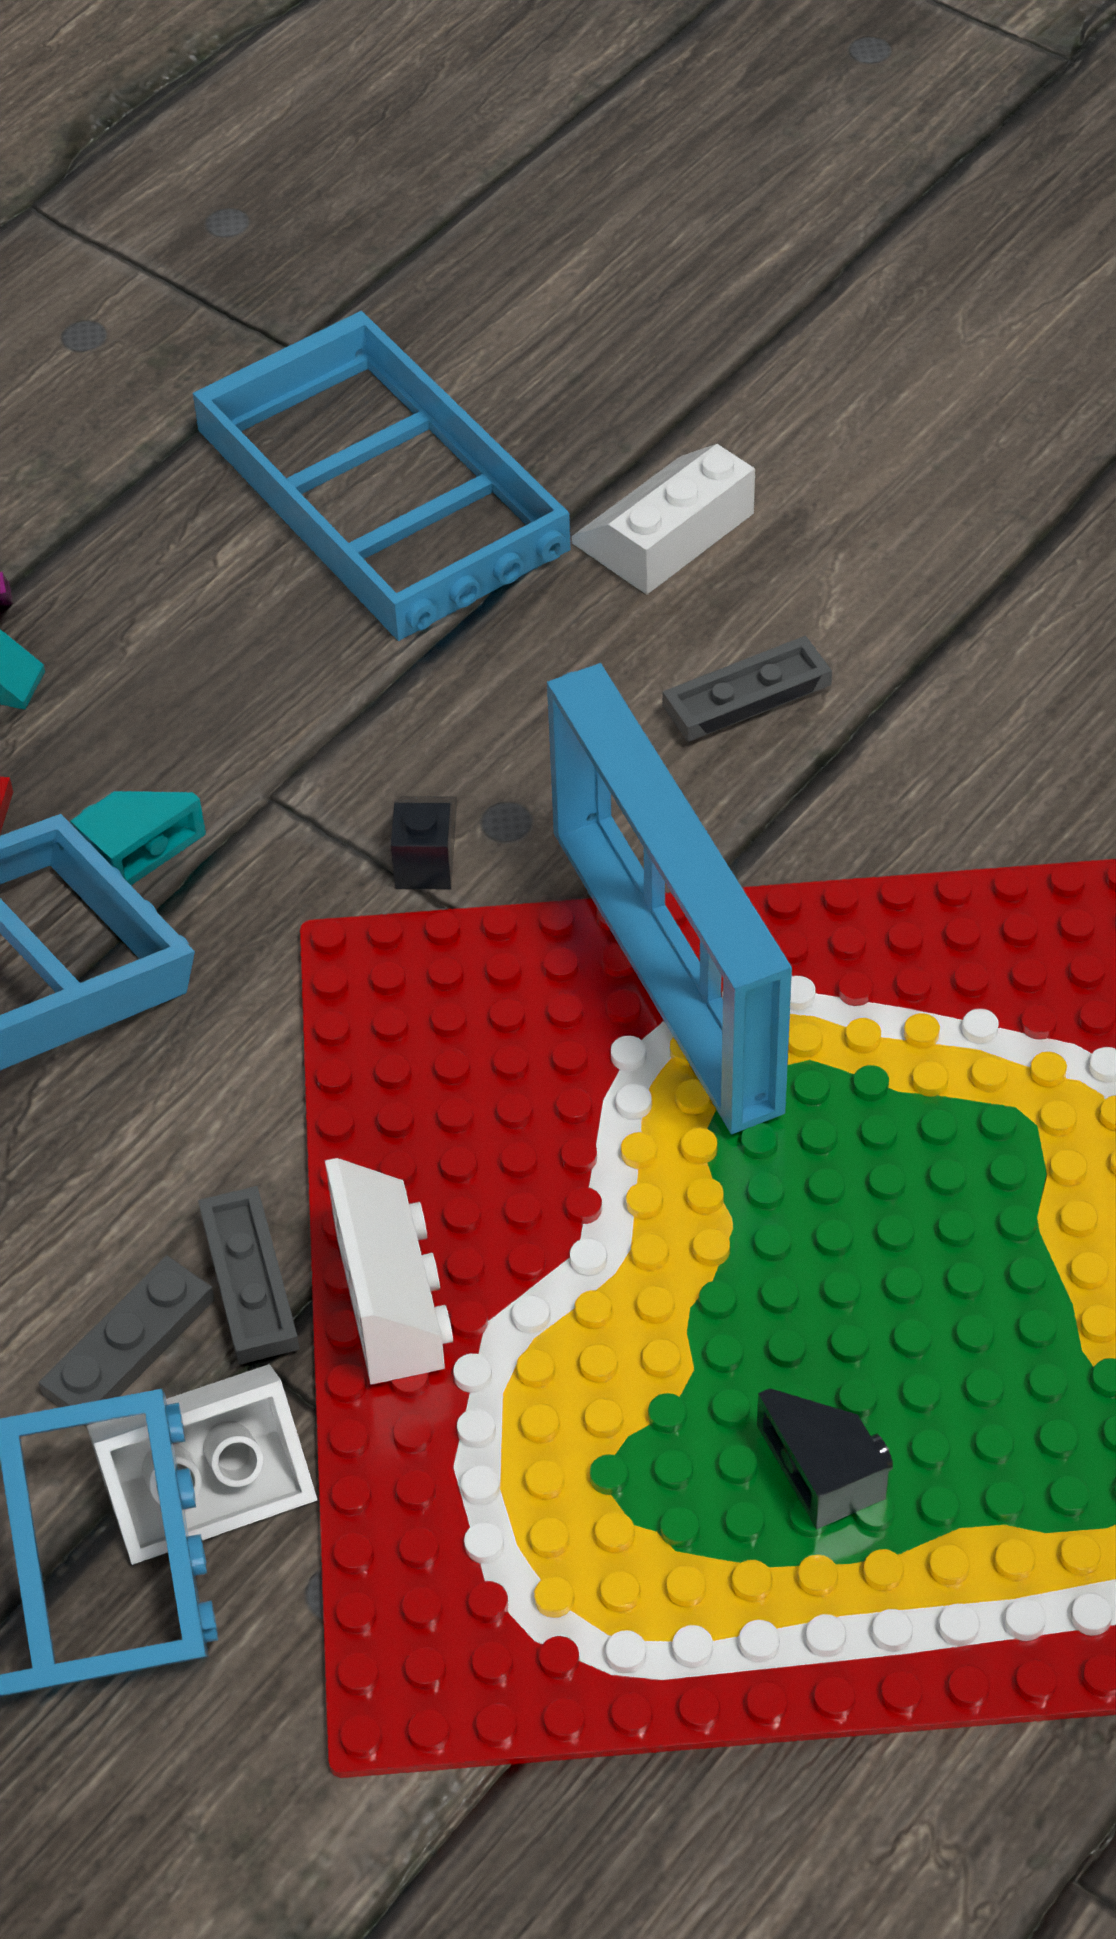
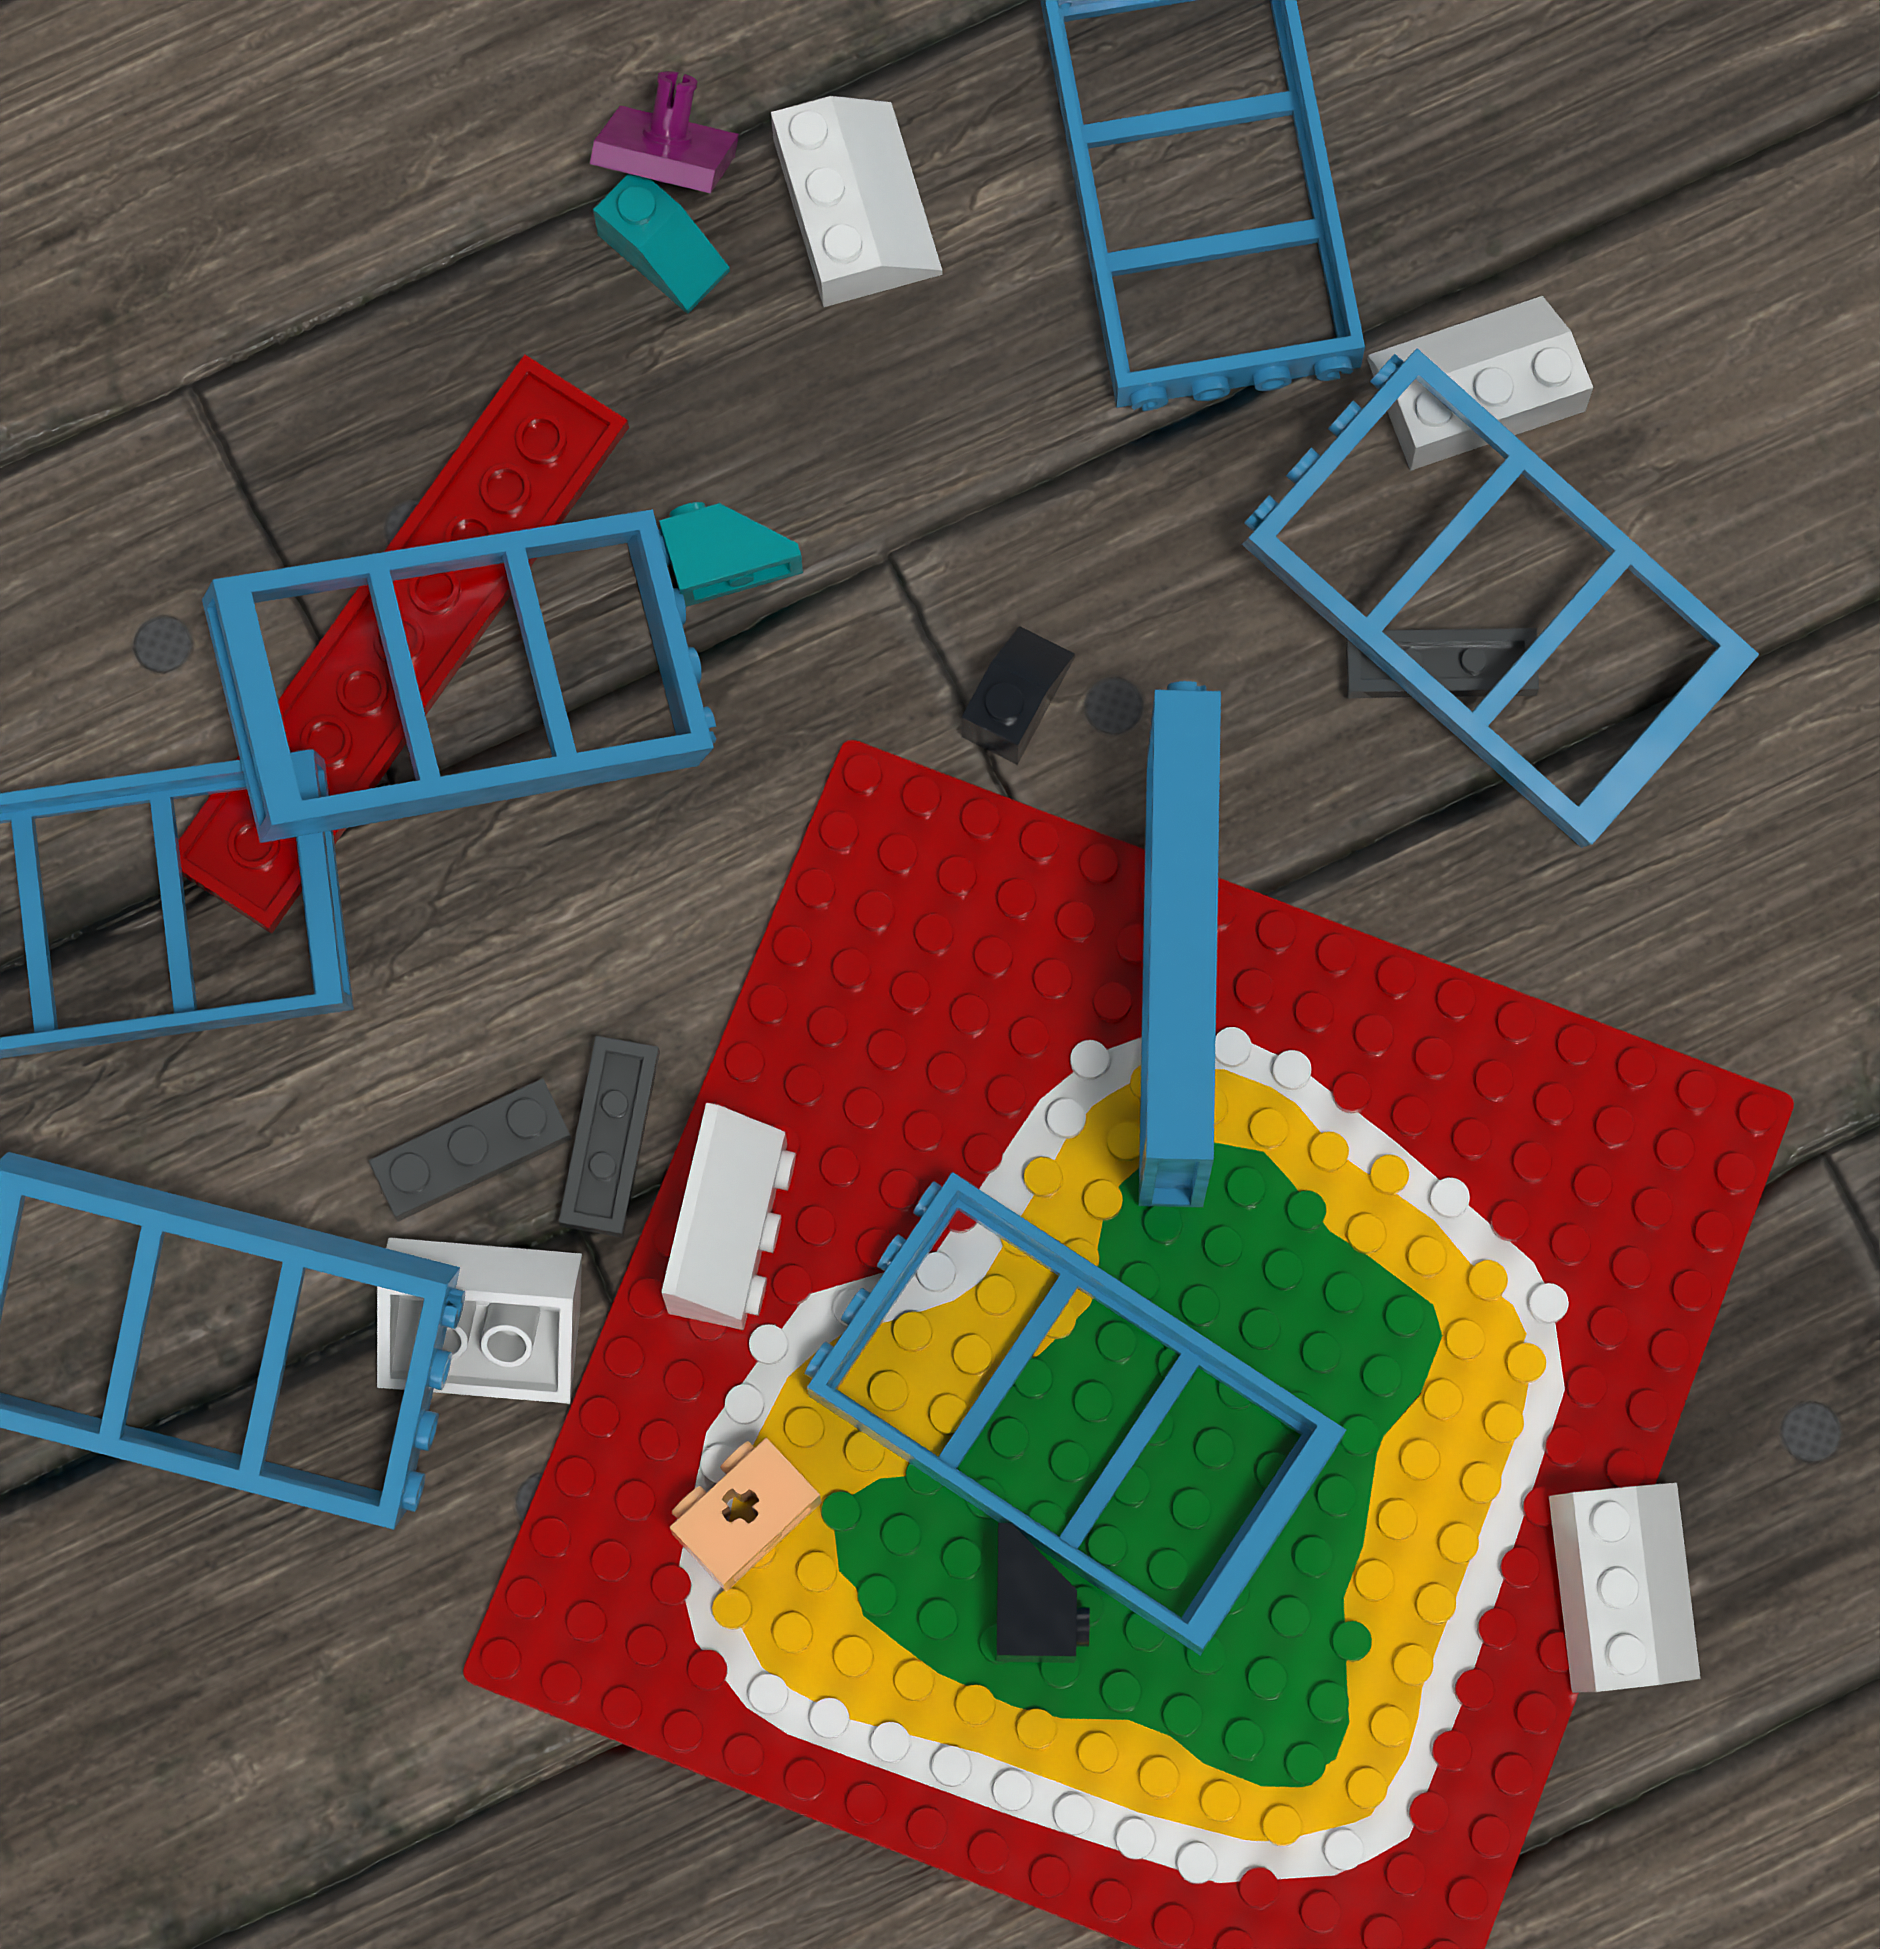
camera: 25 degrees right, 25 degrees up
none -> light nougat brick [670,1438,822,1592]
none -> white slope [771,96,943,307]
none -> dark azure window [804,1172,1346,1655]
none -> dark azure window [1242,348,1759,848]

